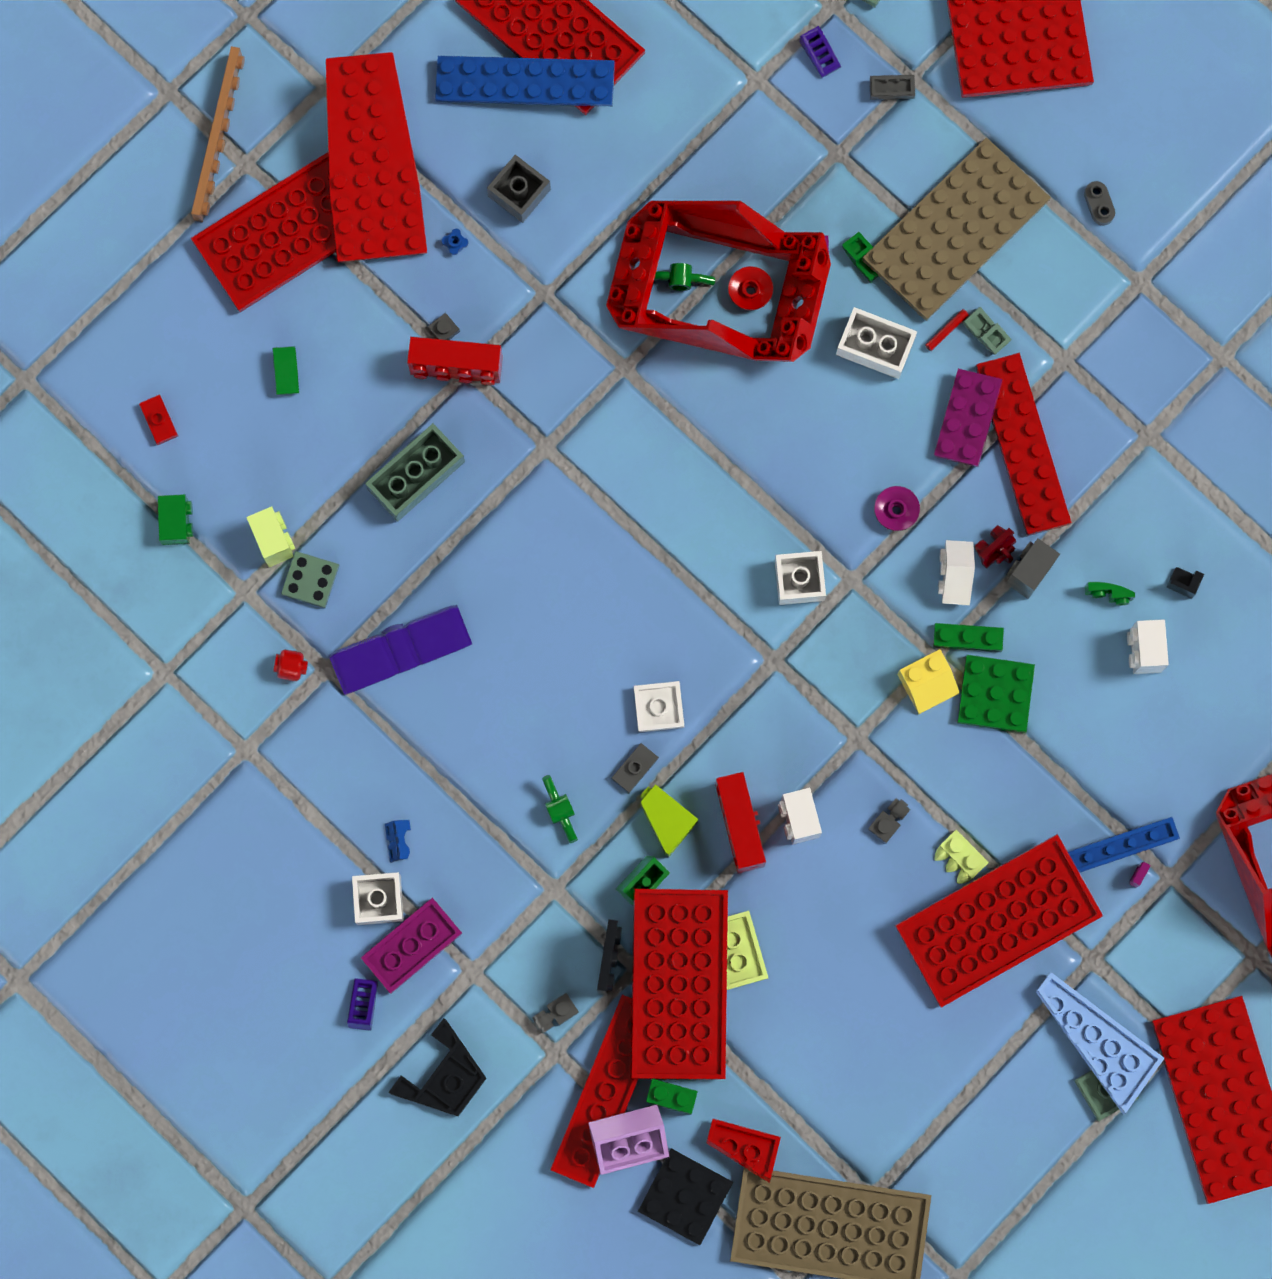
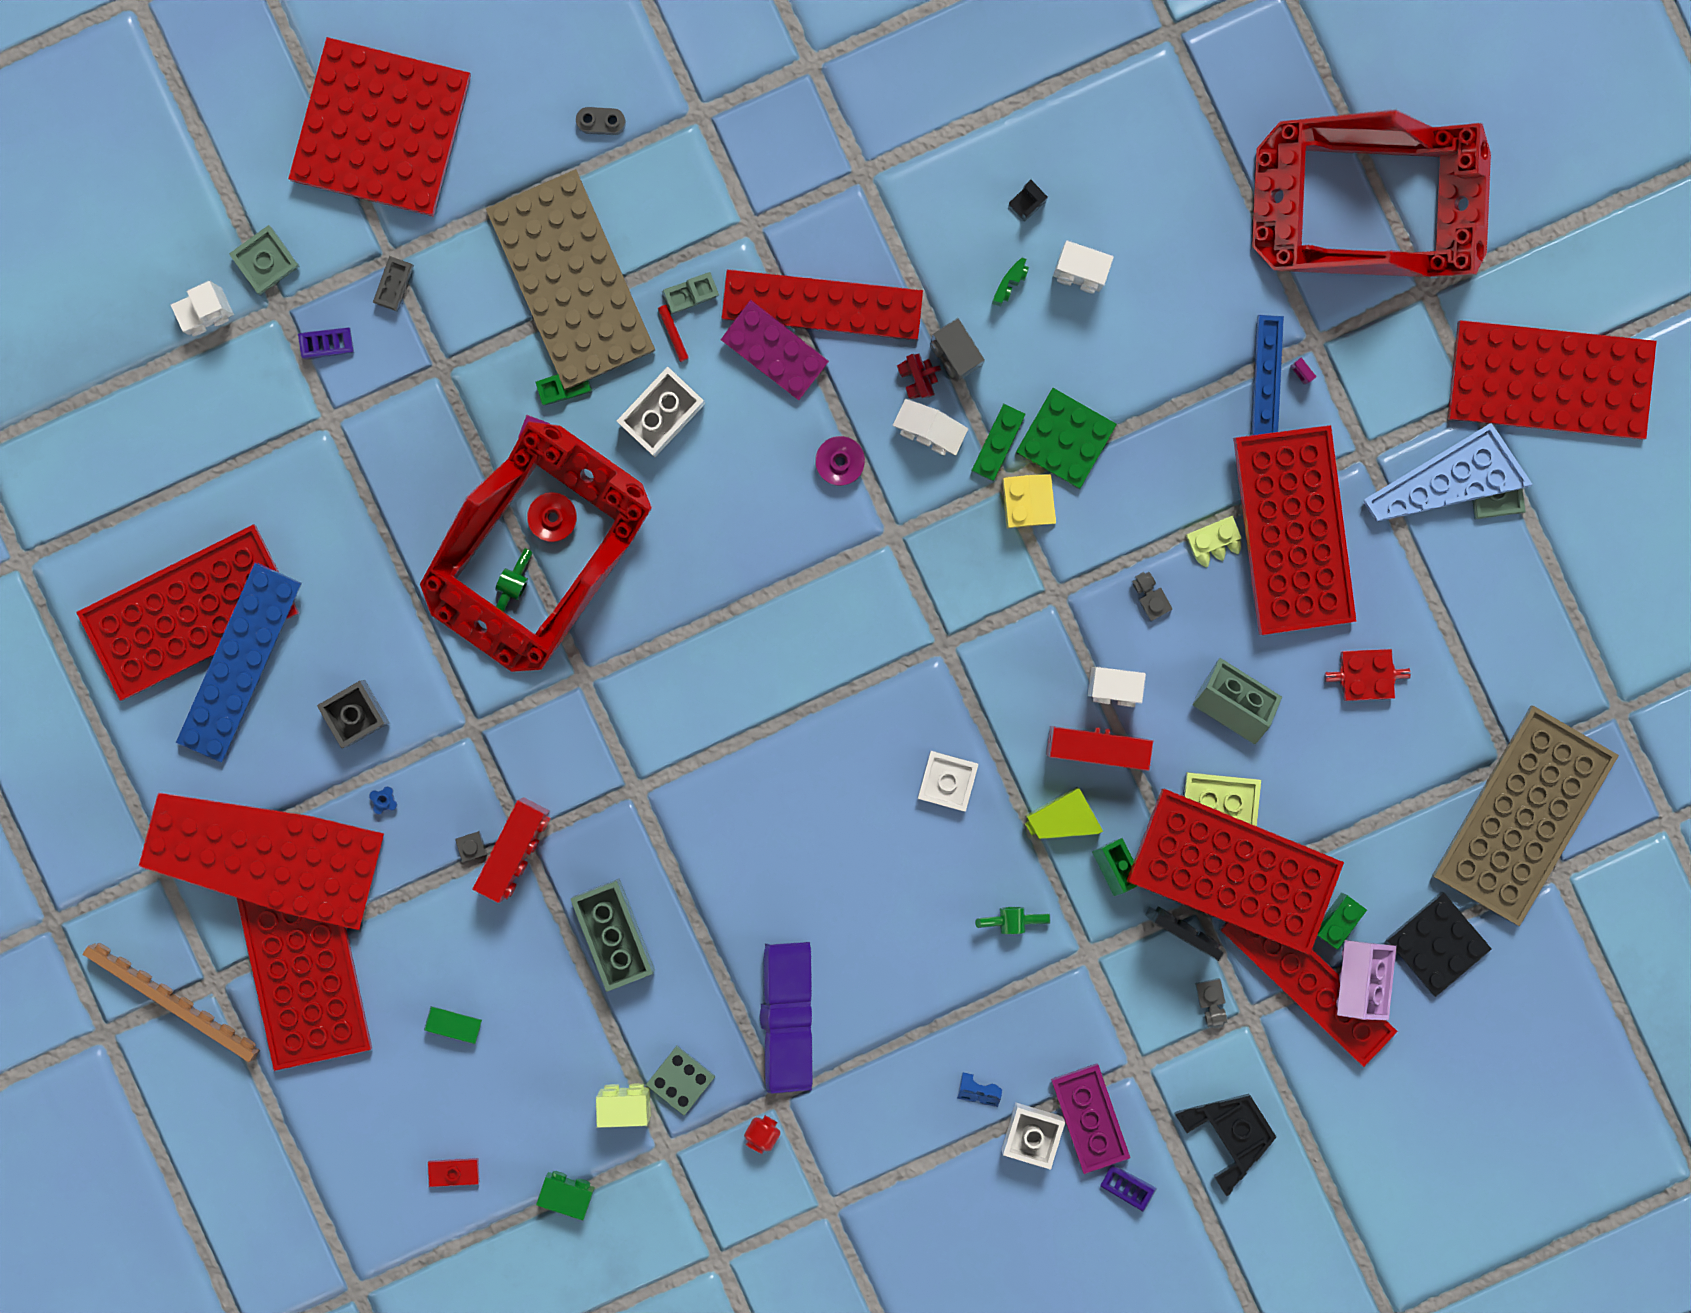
camera: 70 degrees left, 10 degrees up
dark grey plate [612,743,659,793] -> none
red wing [706,1119,781,1183] -> none
white brick [775,551,826,605] -> none
none -> sand green slope [1192,658,1282,744]
none -> red plate [1325,649,1411,701]

